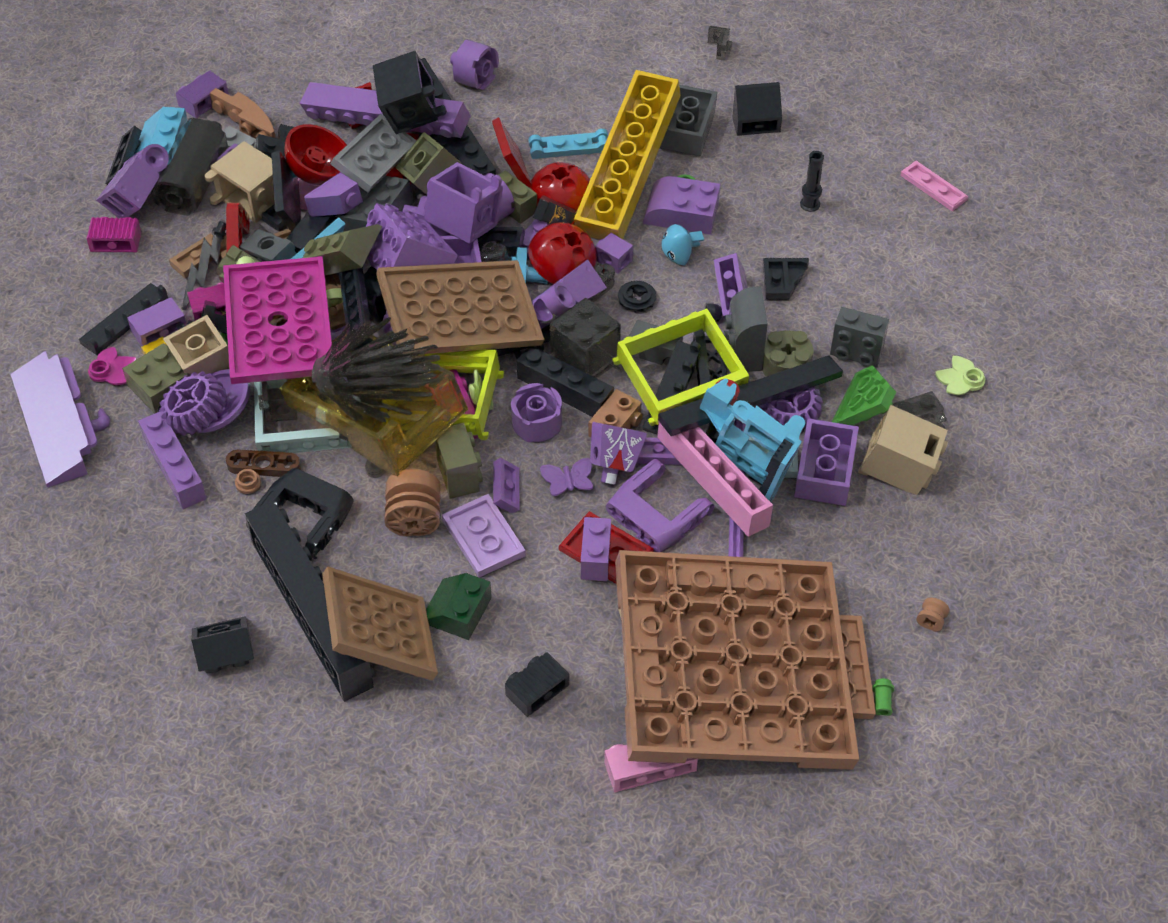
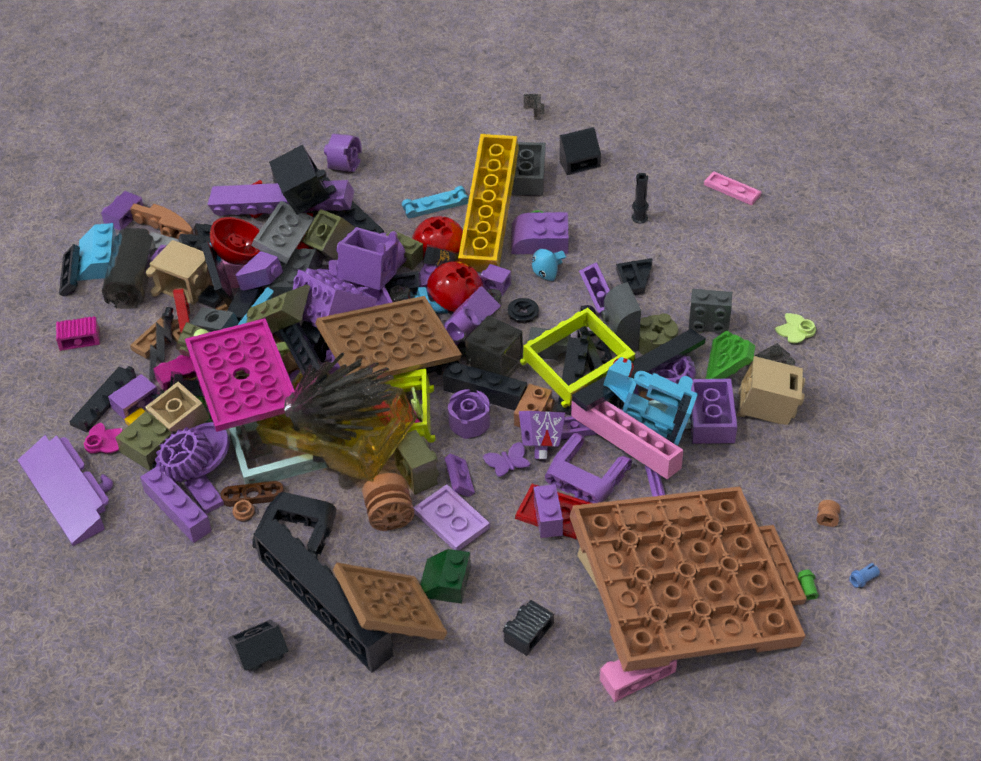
camera: 10 degrees left, 5 degrees down
medium lavender piece [96,144,169,219] -> none
red tile [492,117,532,187] -> none
none -> medium lavender plate [184,475,224,514]
none -> medium blue pin [849,563,880,588]

